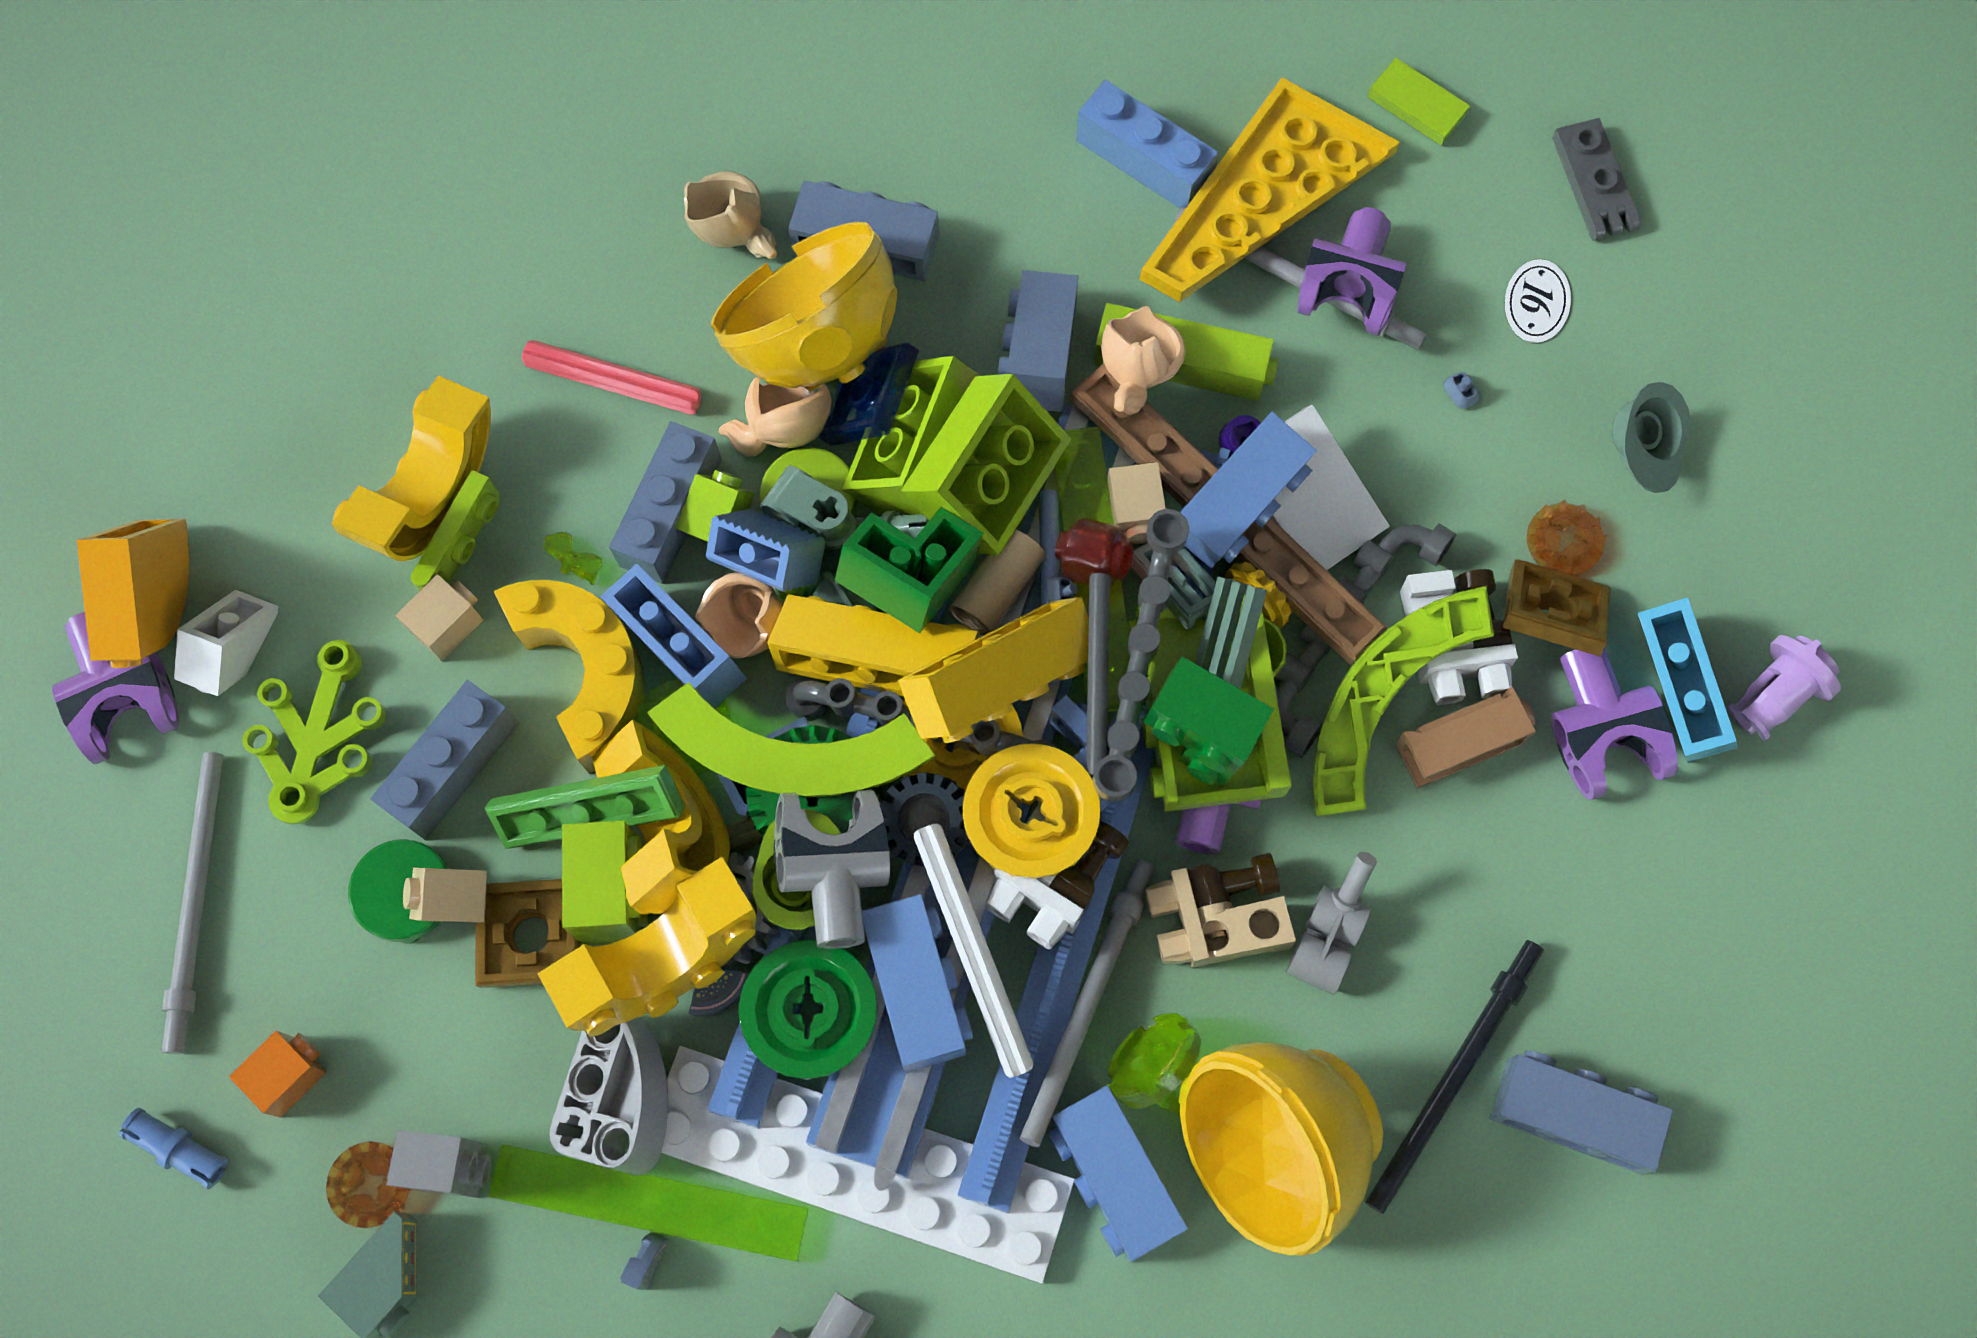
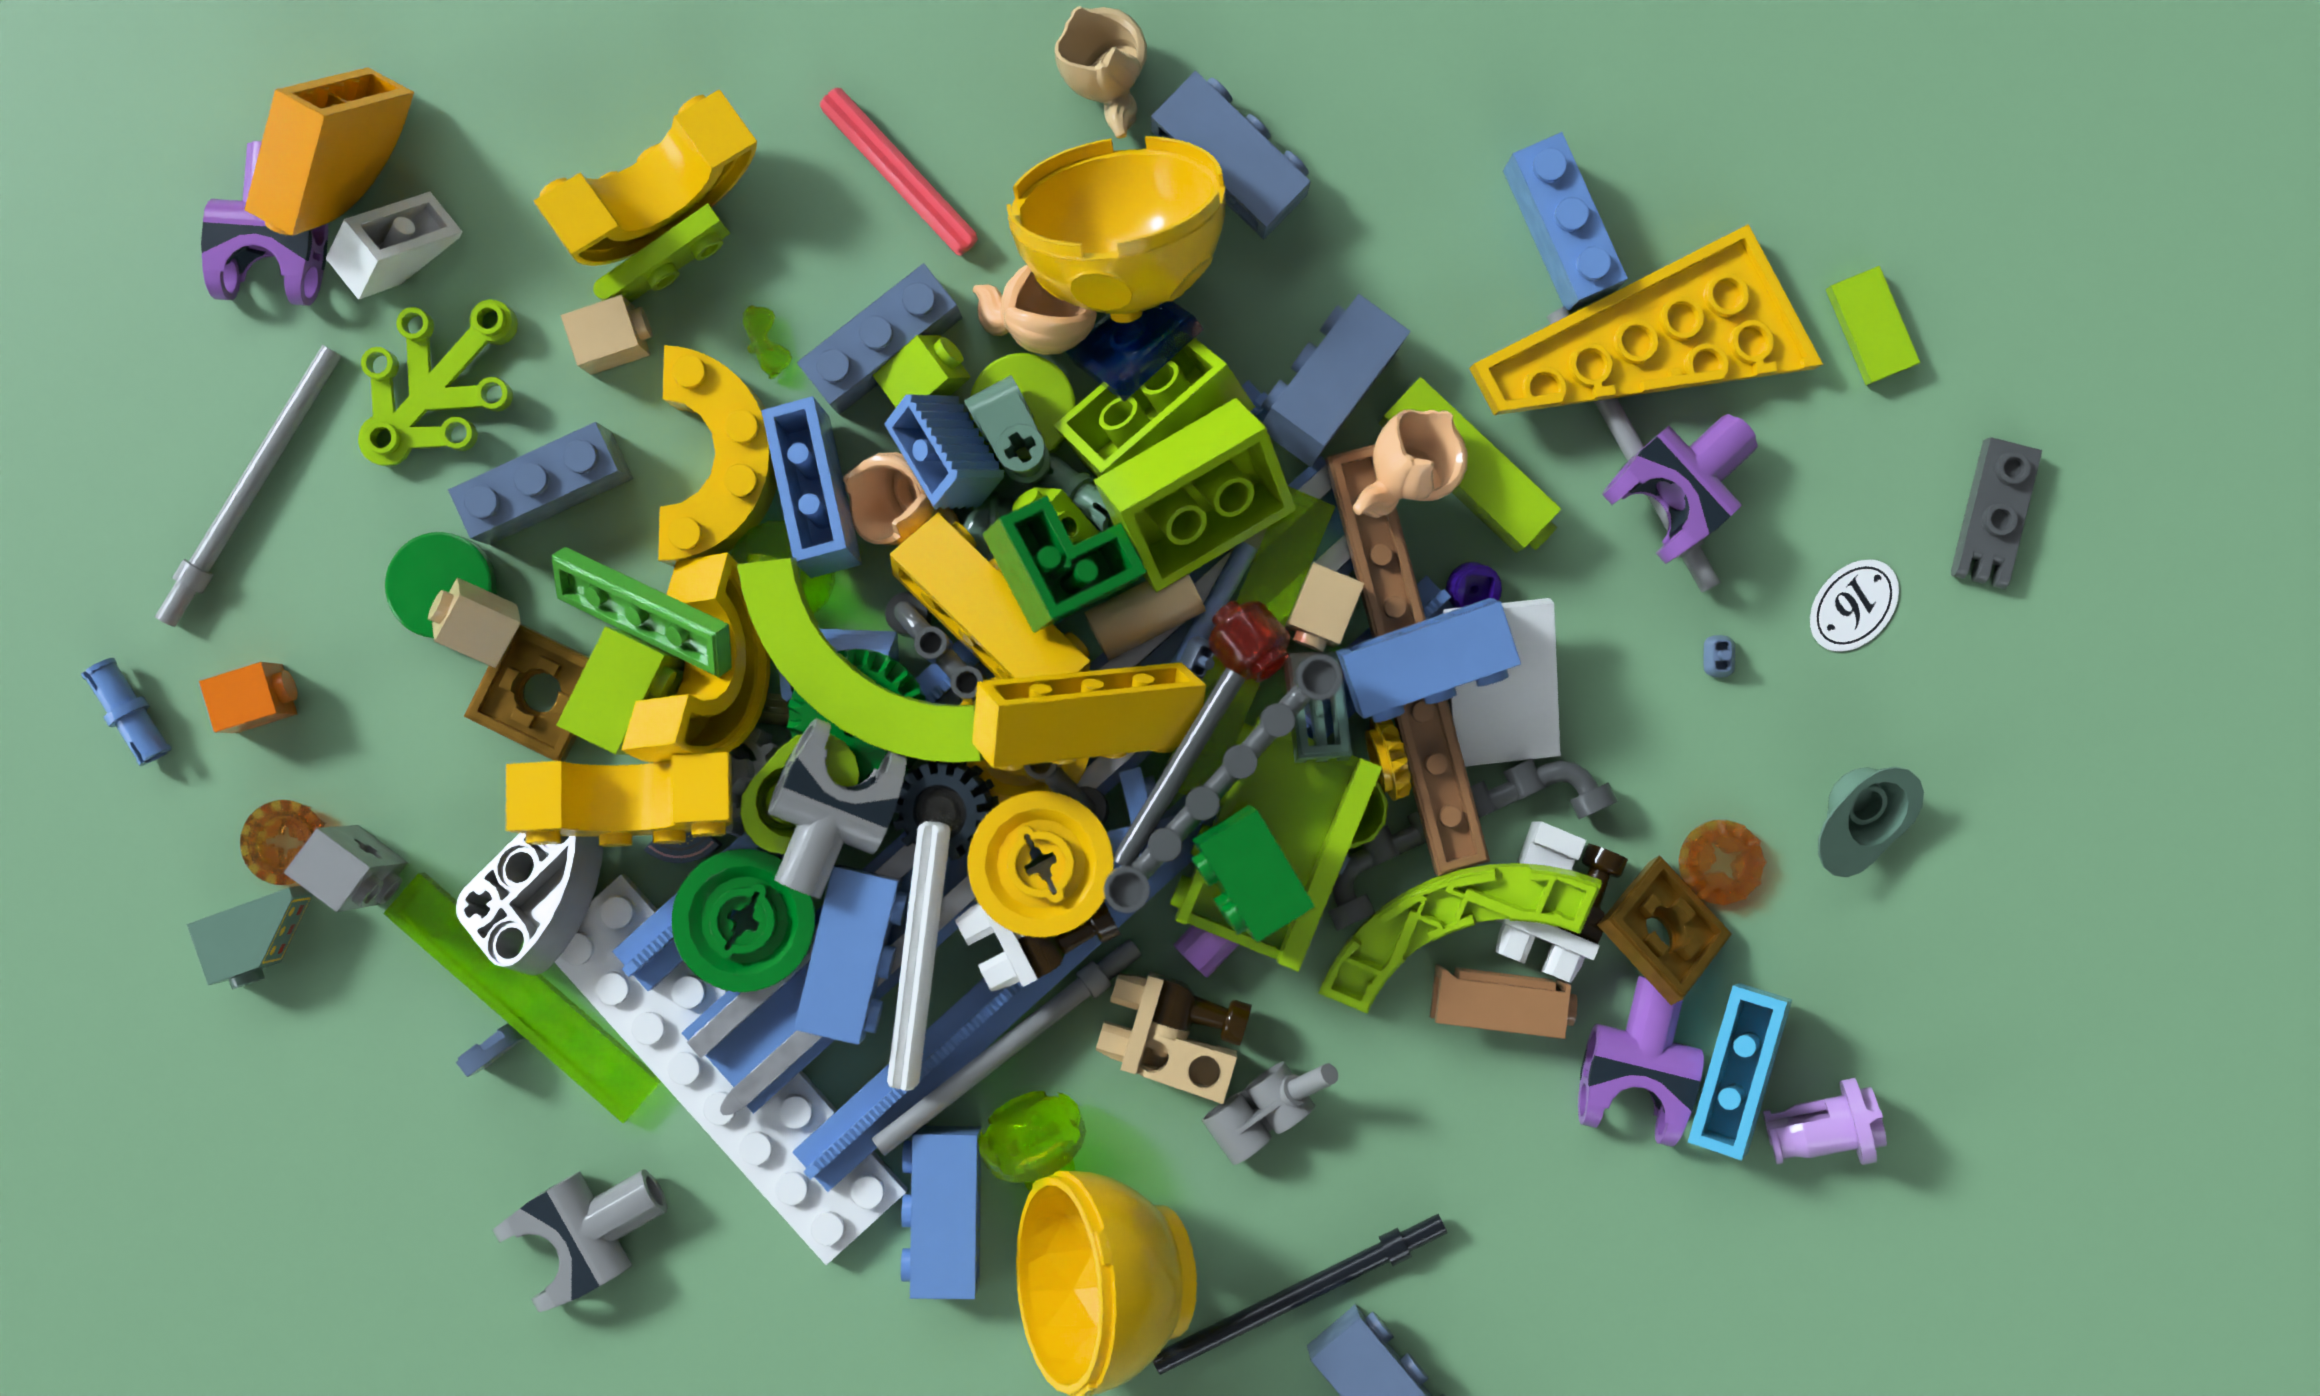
camera: 25 degrees right, 15 degrees up
sand green tile [1195,577,1267,689] -> none

